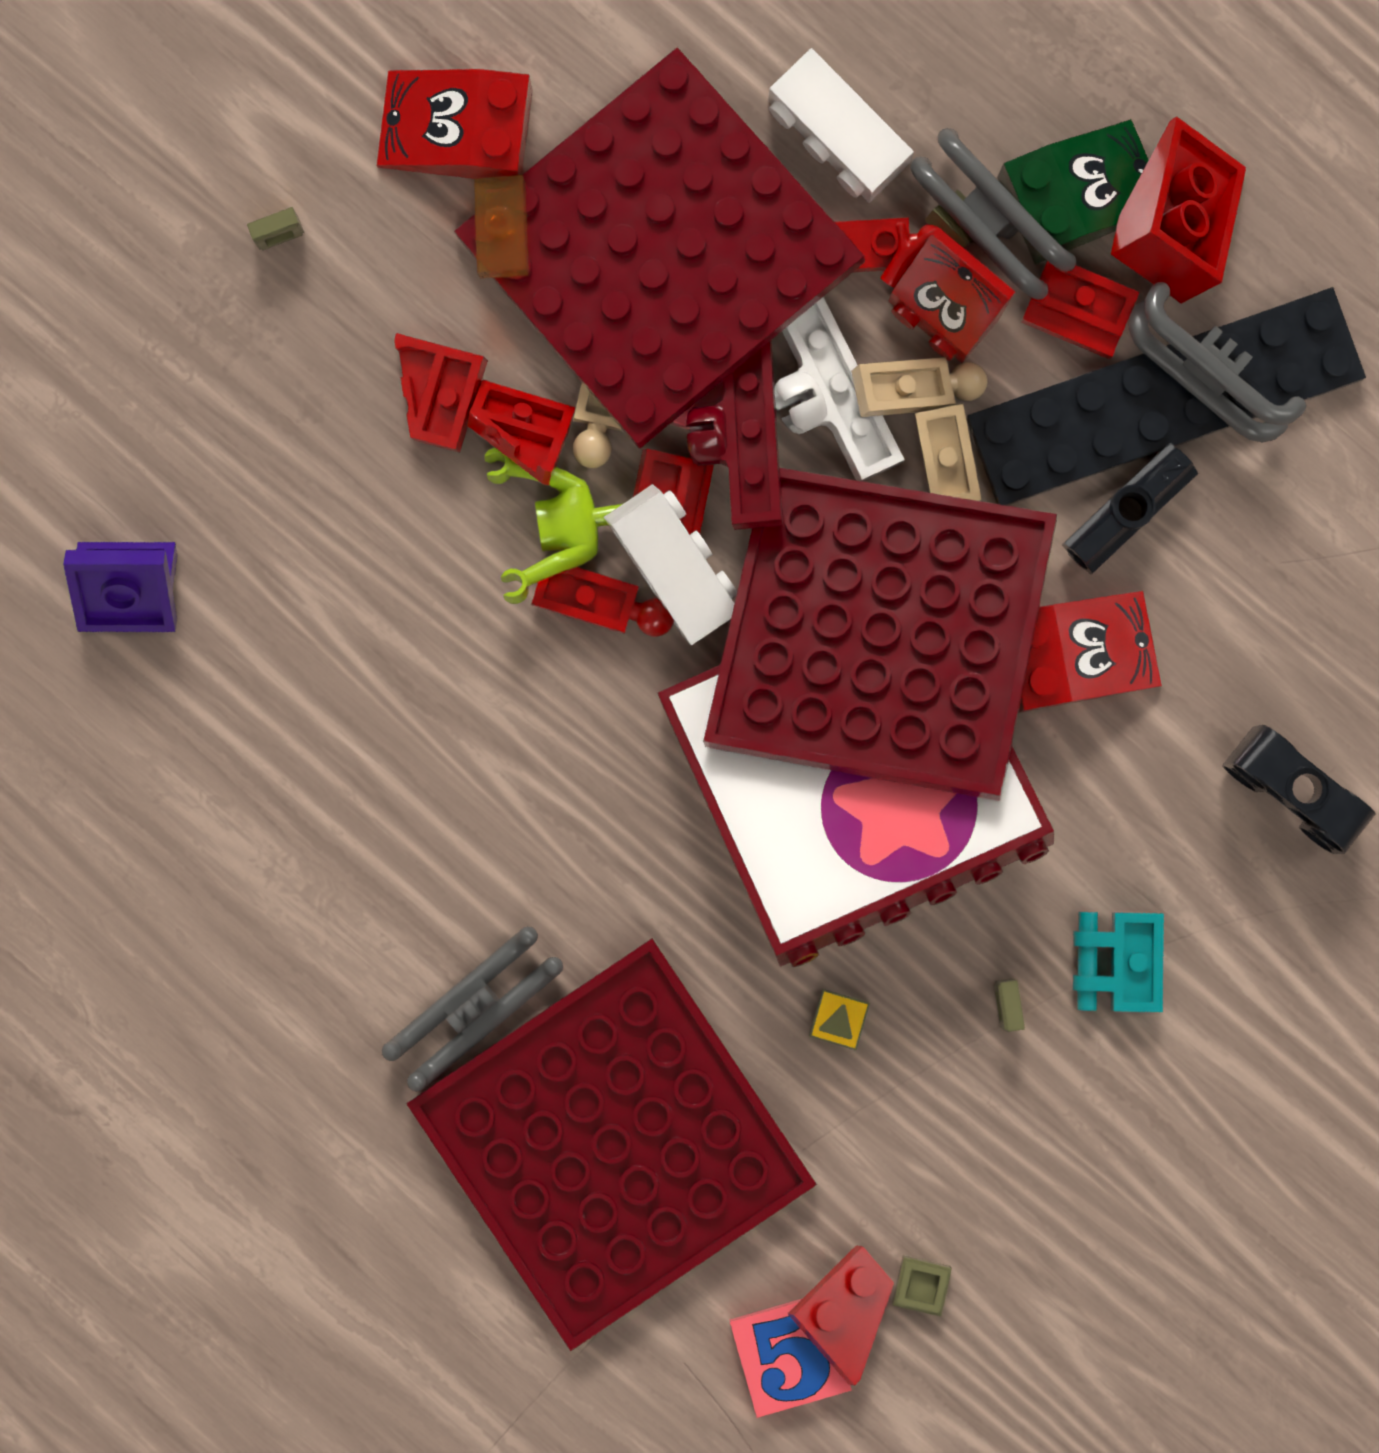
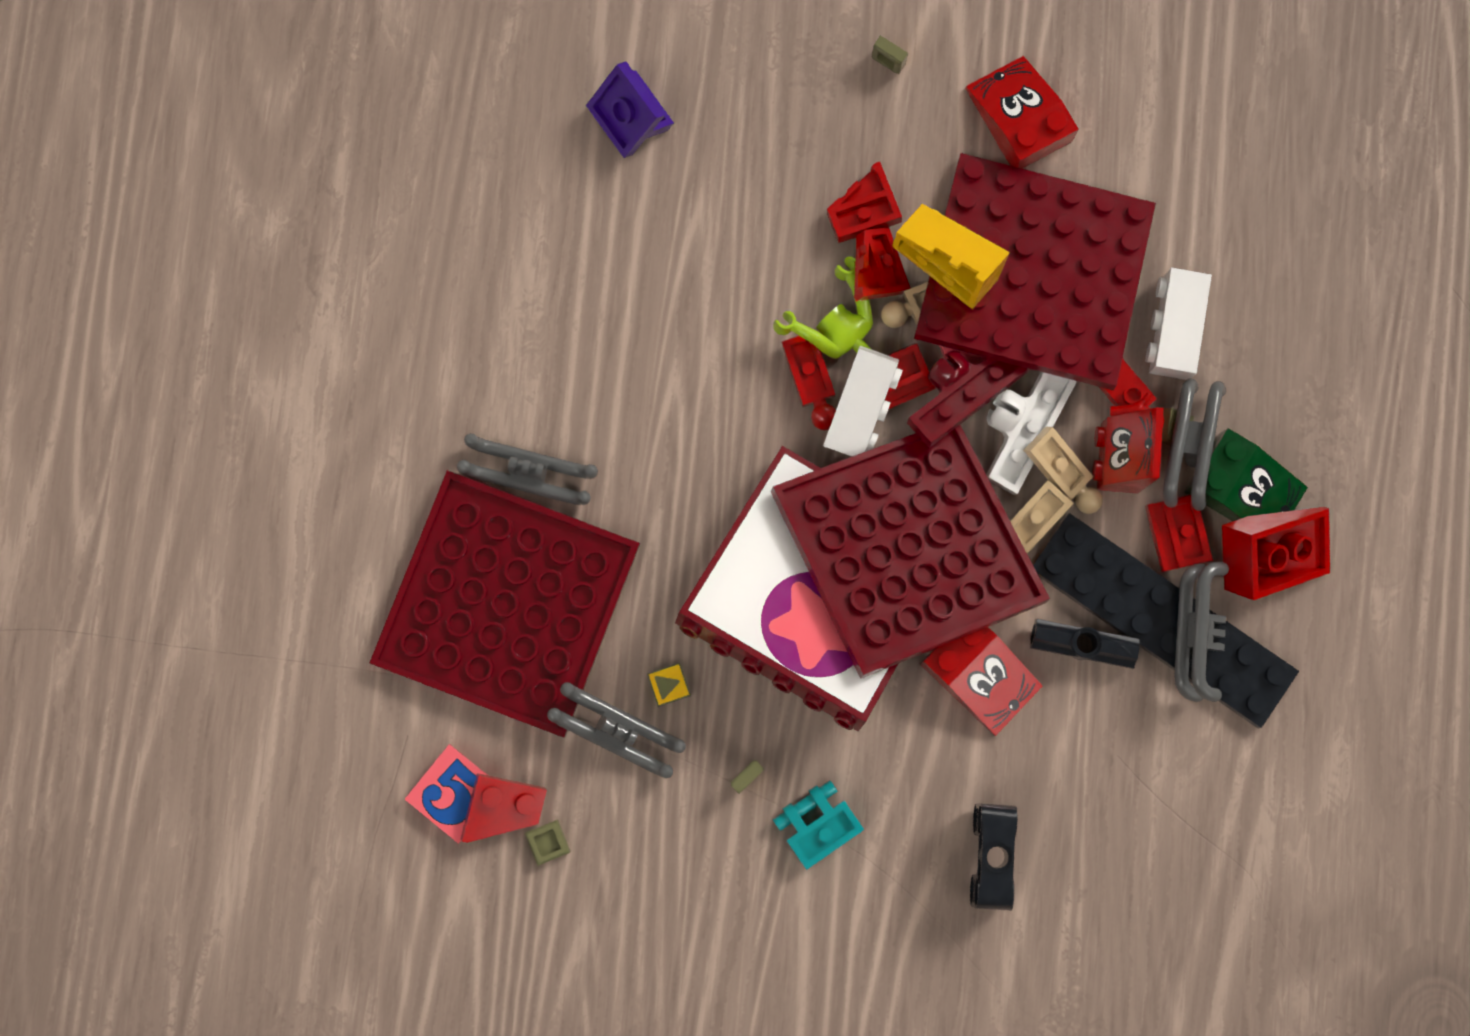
camera: 55 degrees right, 5 degrees down
clear orange plate [474,175,529,279] -> none
none -> dark grey piece [547,682,686,779]
none -> yellow wedge [892,204,1010,309]

